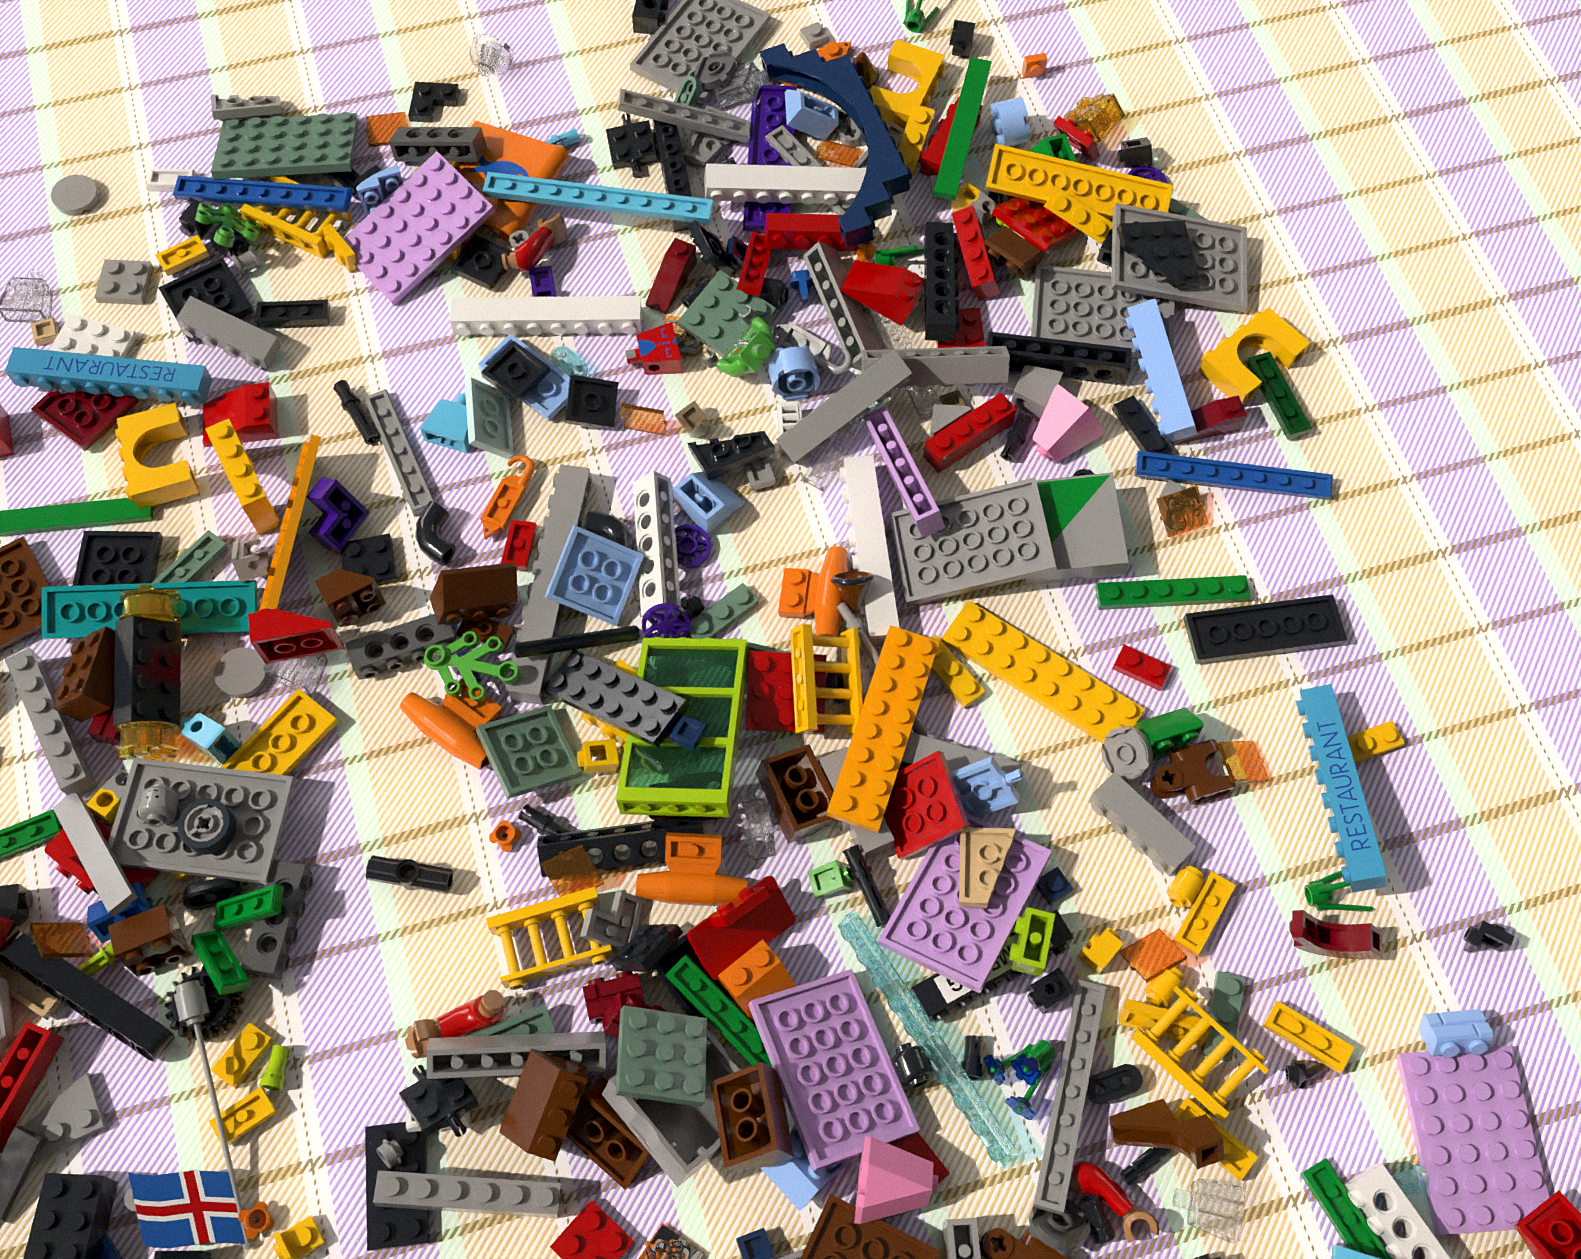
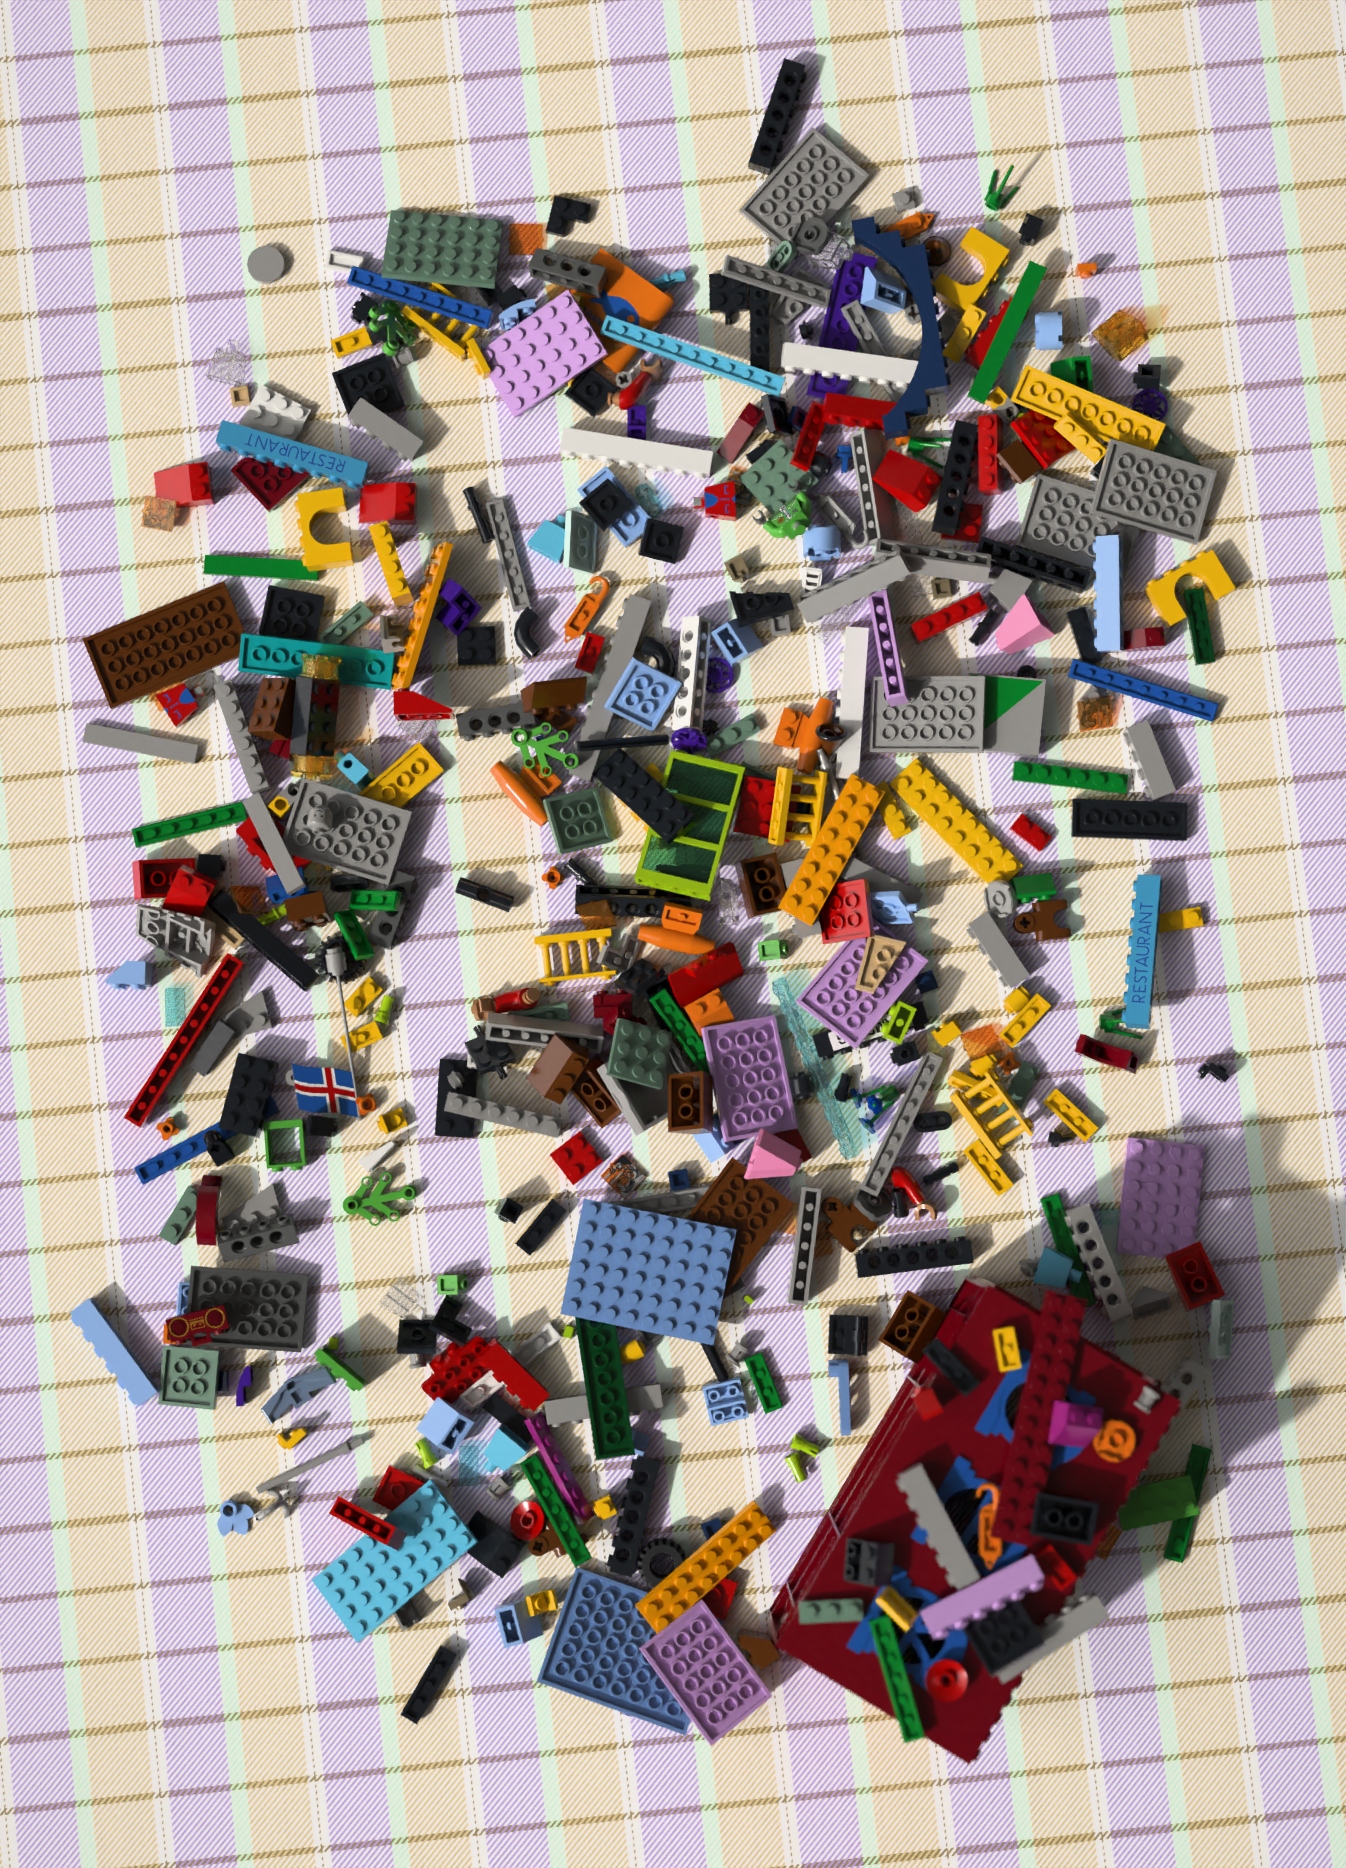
camera: 10 degrees right, 20 degrees up
light grey plate [94,259,154,305] -> none
wheel [178,798,236,855] -> none
light grey wing [211,94,282,122] -> none
light grey tile [214,647,268,698] -> none
black plate [255,299,330,327] -> none
reddish brown slope [314,569,386,627] -> none
clear cylinder [469,34,515,77] -> none
yellow brick [577,739,619,774] -> none
clear orange piece [620,403,668,436] -> none
dark blue plate [669,715,708,751] -> none
clear orange piece [814,140,861,167] -> none
black pin [842,844,891,927] -> none
light grey slope [930,404,971,438] -> none
red plate [1053,116,1100,162] -> none
reddish brown arch [1109,1099,1224,1169] -> none
black plate [1117,220,1201,288] -> none
clear torso [1172,1179,1247,1243] -> none
clear orange piece [1217,741,1270,784] -> none
light blue brick [1419,1009,1493,1058] -> none
none -> orange plate [997,1052,1020,1075]
none -> light grey brick [1123,720,1176,801]

